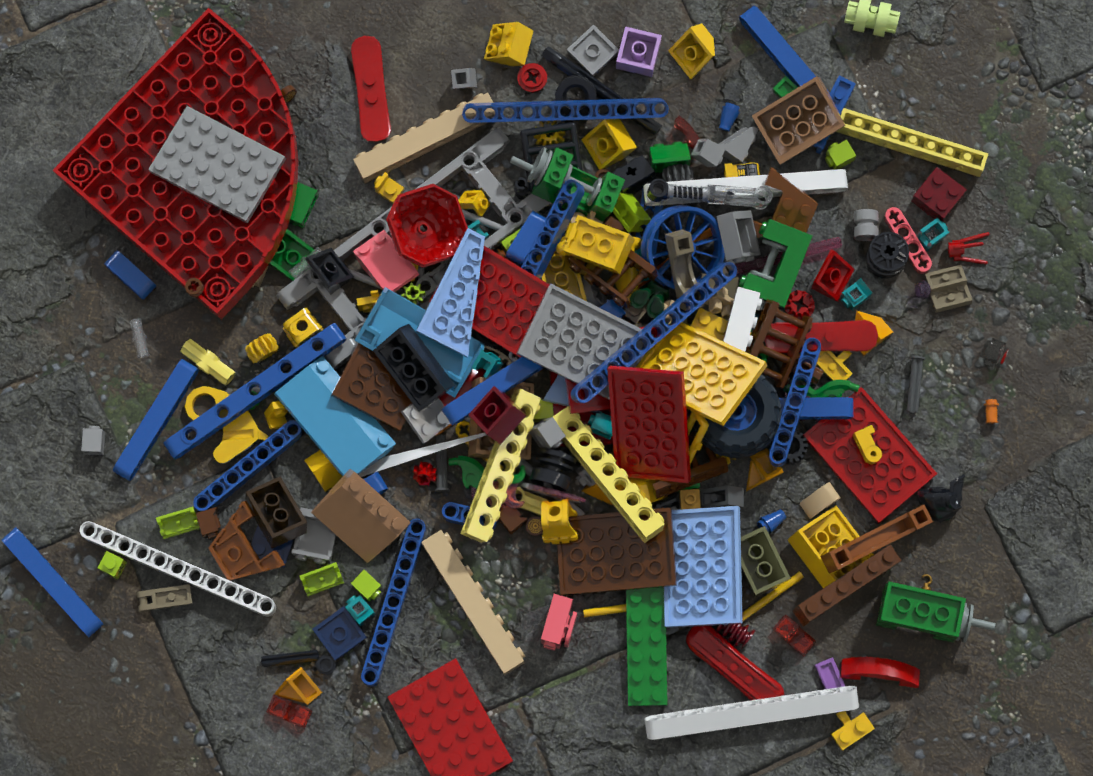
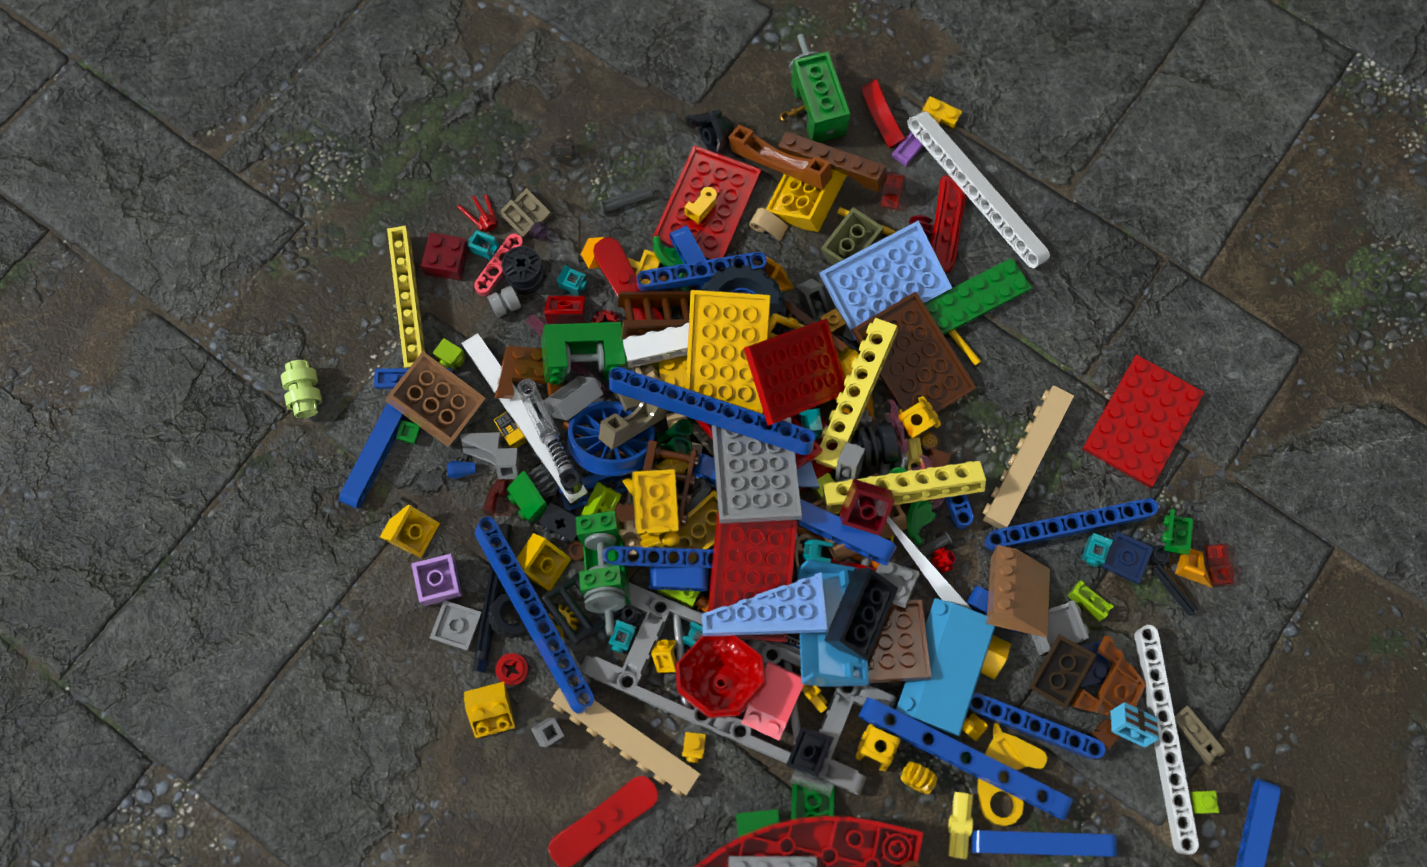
camera: 120 degrees left, 5 degrees down
lime hinge [156,507,200,539] -> none
lime brick [351,570,382,602] -> none
lime gear [401,282,426,304] -> none
coral brick [541,594,577,651] -> none
blue cone [757,509,786,534] -> none
orange pin [984,399,999,424] -> none
none -> teal window [608,620,637,654]
none -> medium azure brick [1111,702,1159,748]
none -> green bracket [1161,508,1193,555]

